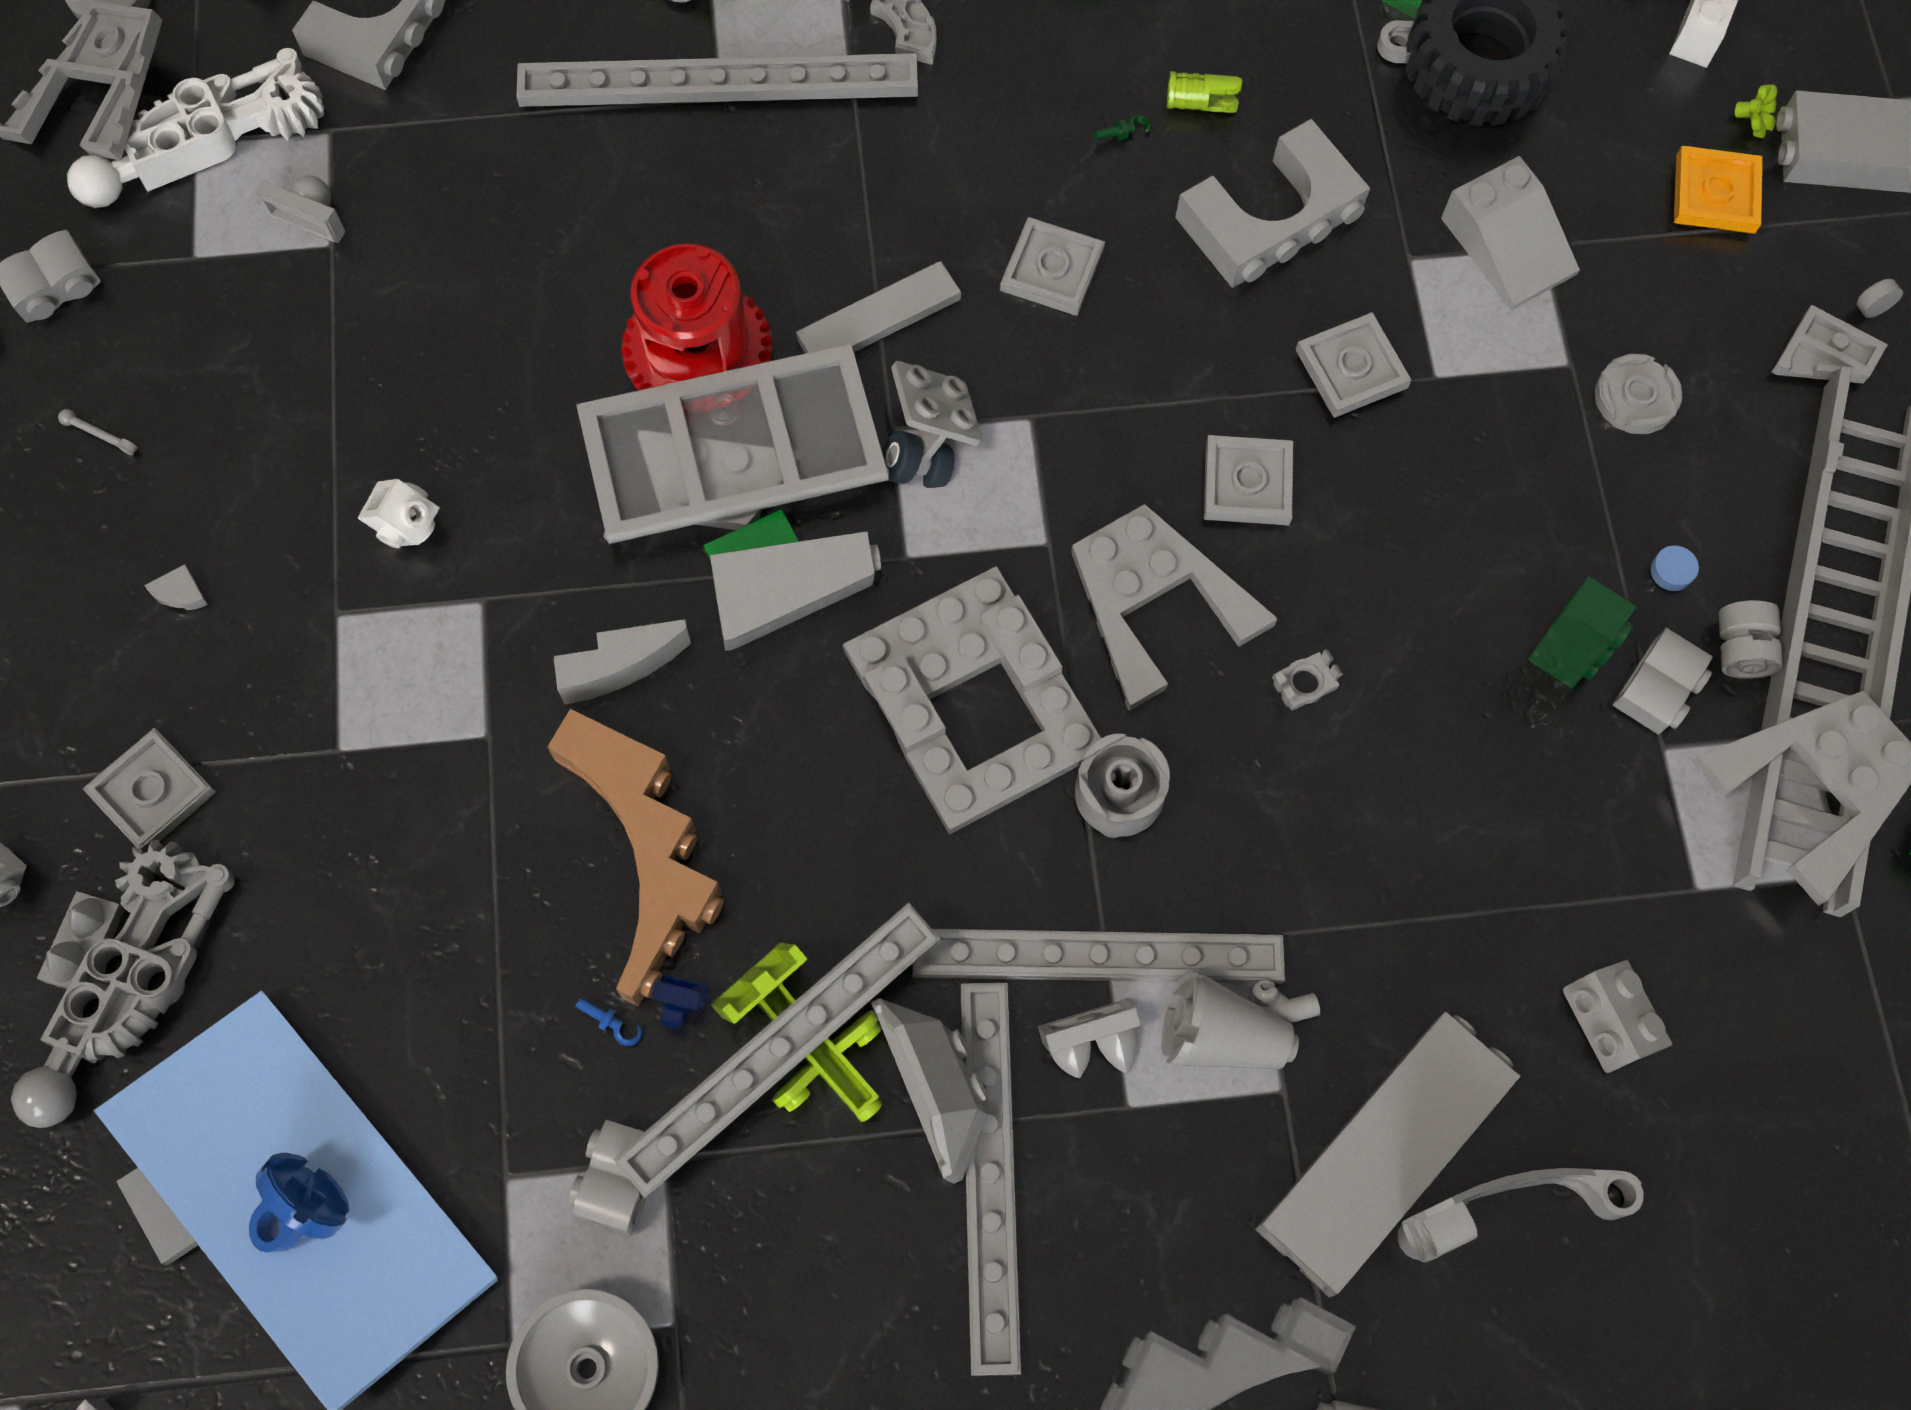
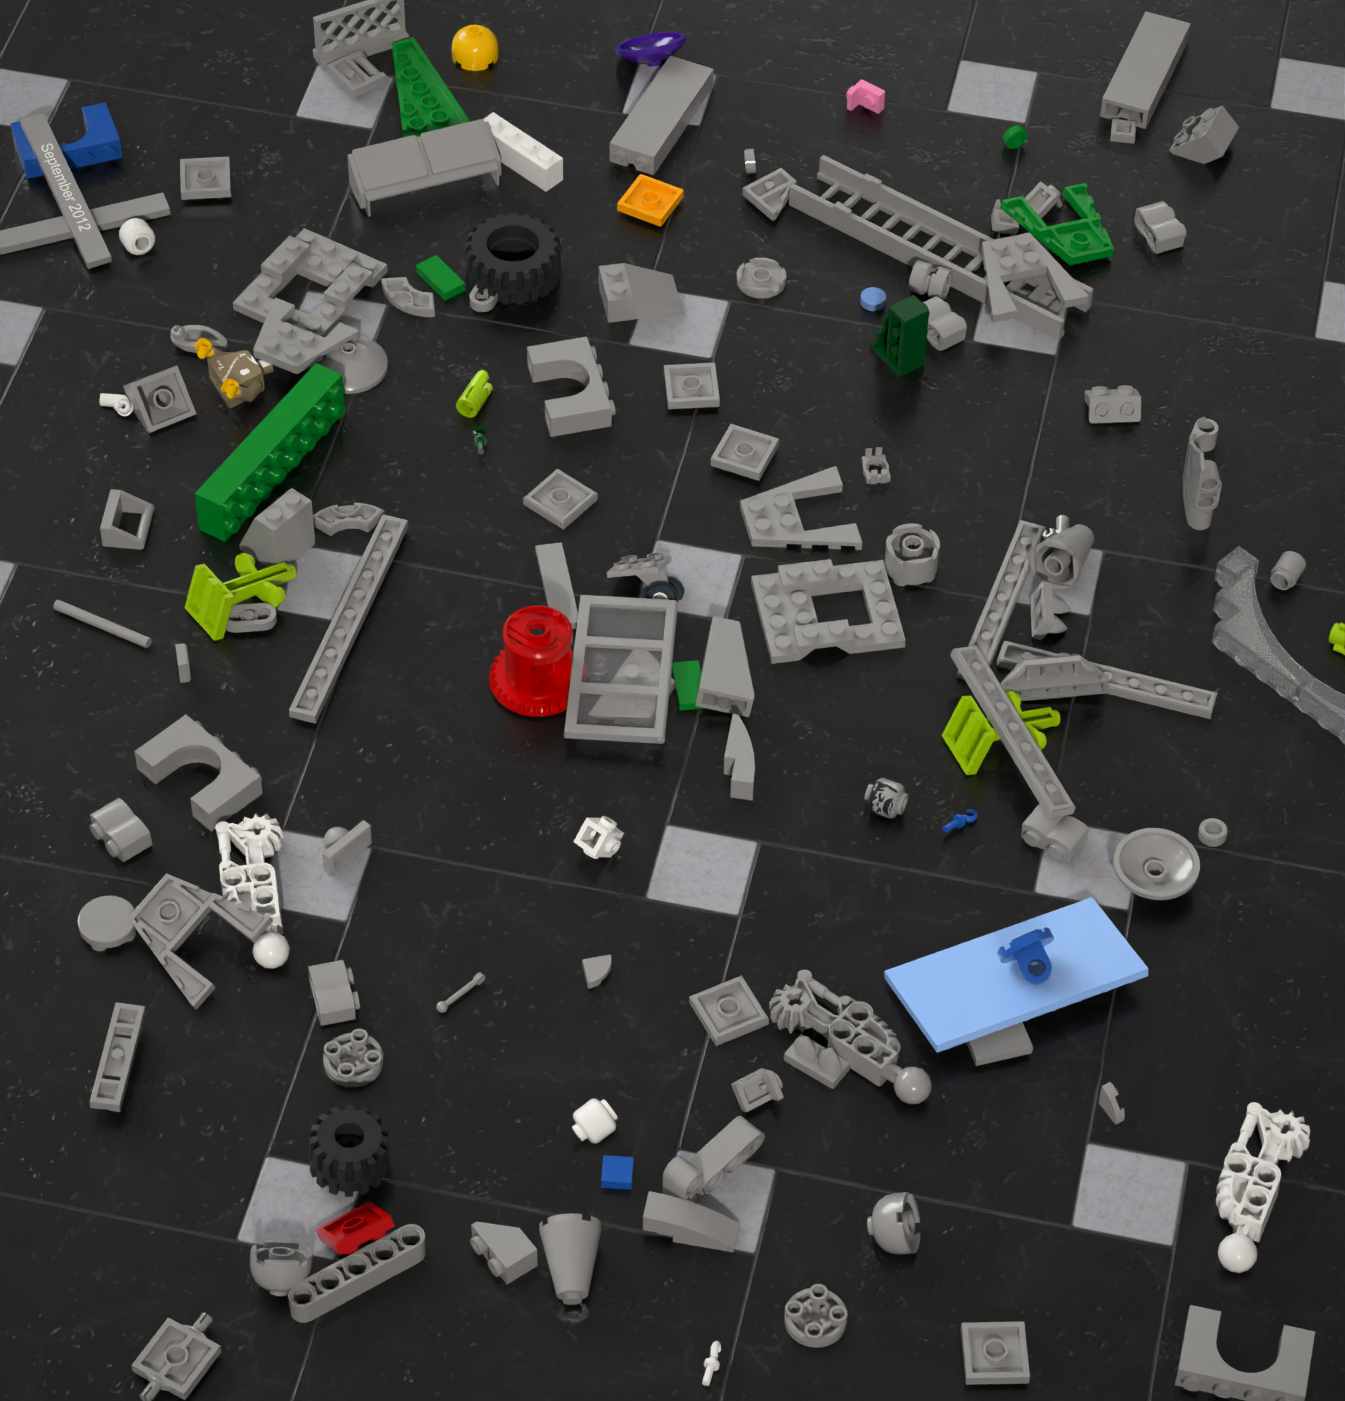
camera: 70 degrees left, 20 degrees down
medium nougat arch [548,709,724,1007] -> none
clear blue tile [651,975,710,1029] -> none
light grey brick [1255,1011,1520,1297] -> none
lime plant [1735,84,1778,138] -> none
none -> light grey head [864,778,908,819]

